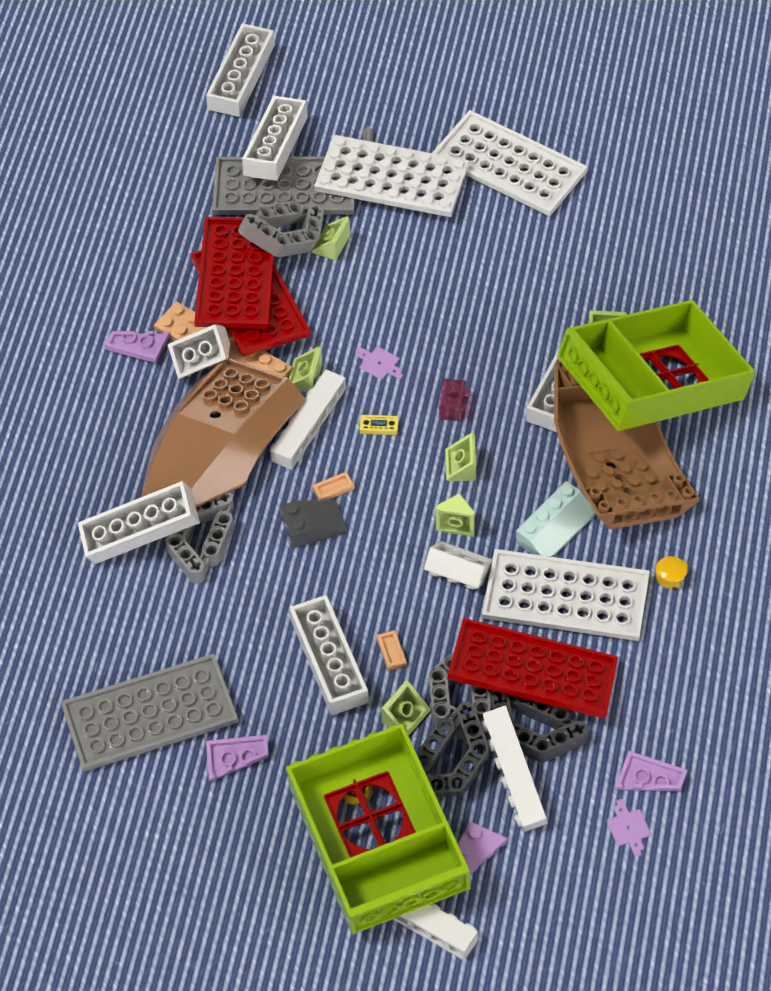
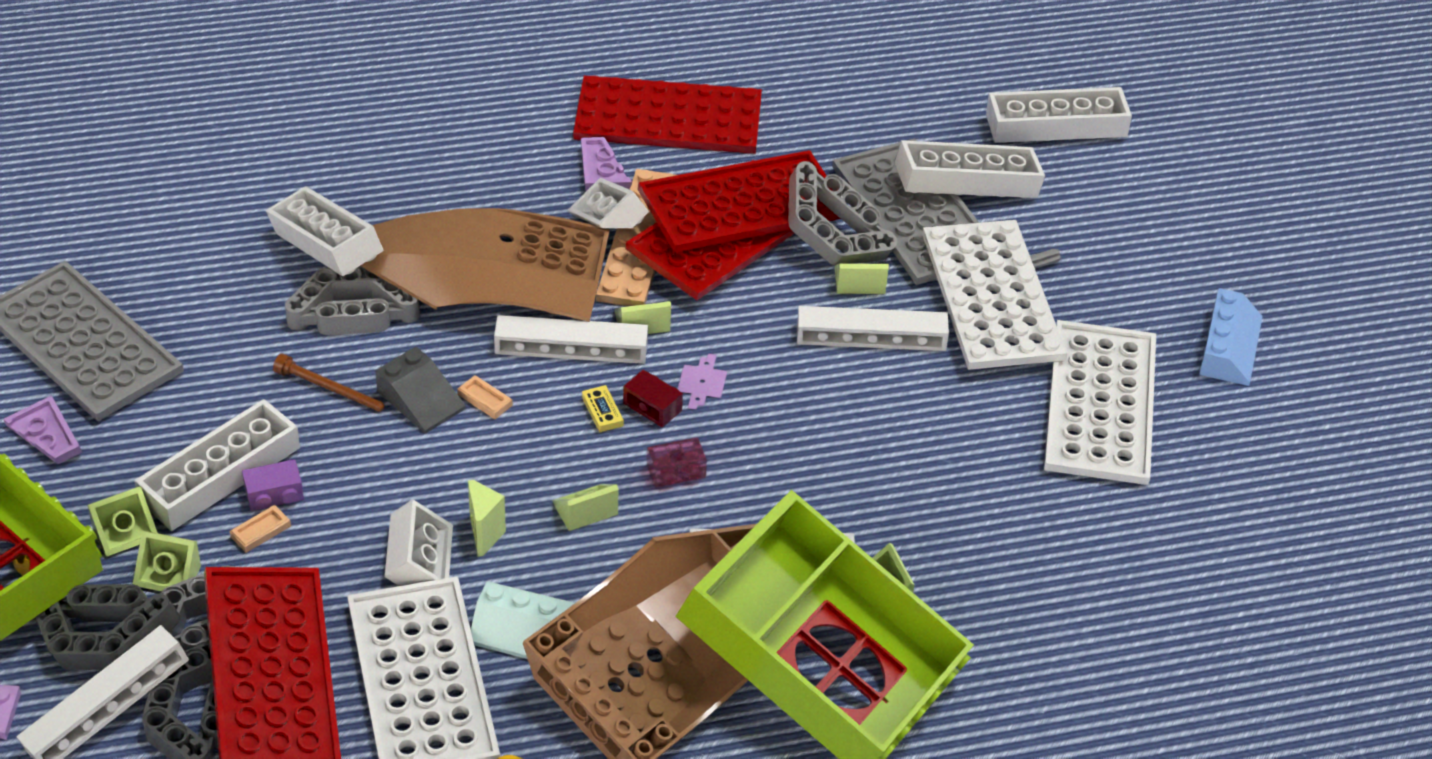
camera: 60 degrees right, 10 degrees down
none -> yellowish green slope [87,486,157,557]
none -> medium lavender brick [242,459,304,511]
none -> dark orange piece [273,353,385,412]
none -> red plate [573,75,762,154]
none -> dark red brick [623,369,683,428]
none -> white brick [797,306,949,351]
none -> light blue slope [1199,288,1263,386]

